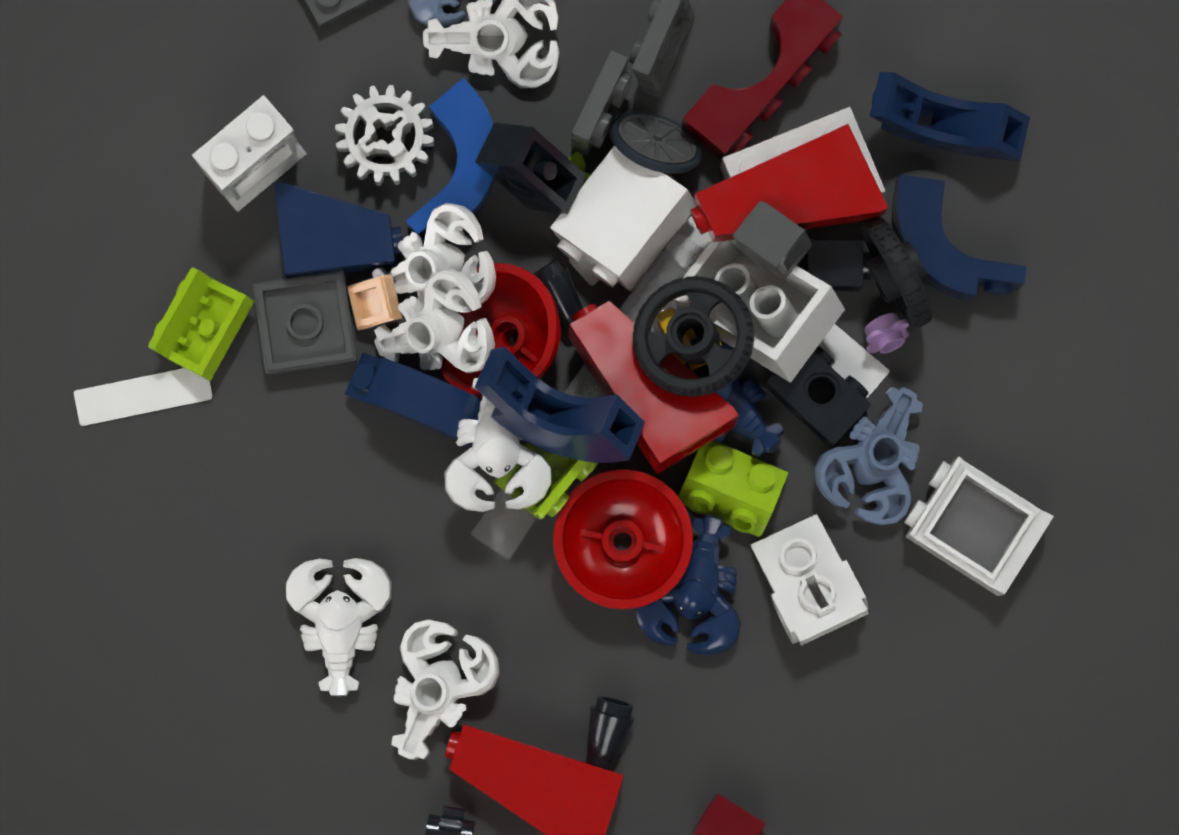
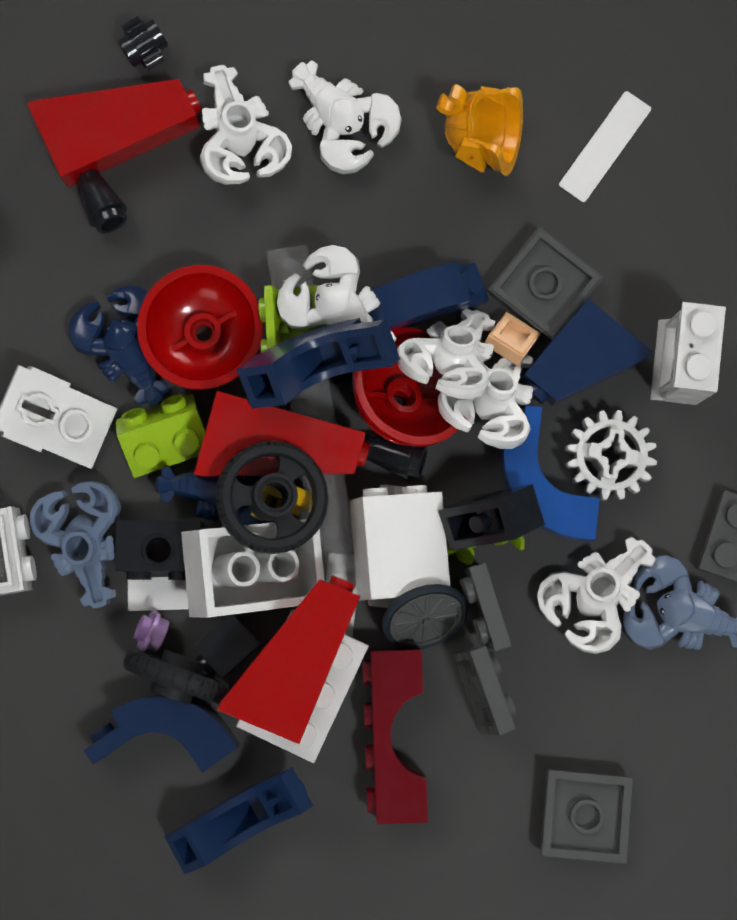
camera: 140 degrees right, 0 degrees up
lime bracket [148,267,255,381] -> none
dark grey panel [732,201,812,282] -> none
none -> light orange helmet [436,84,523,176]

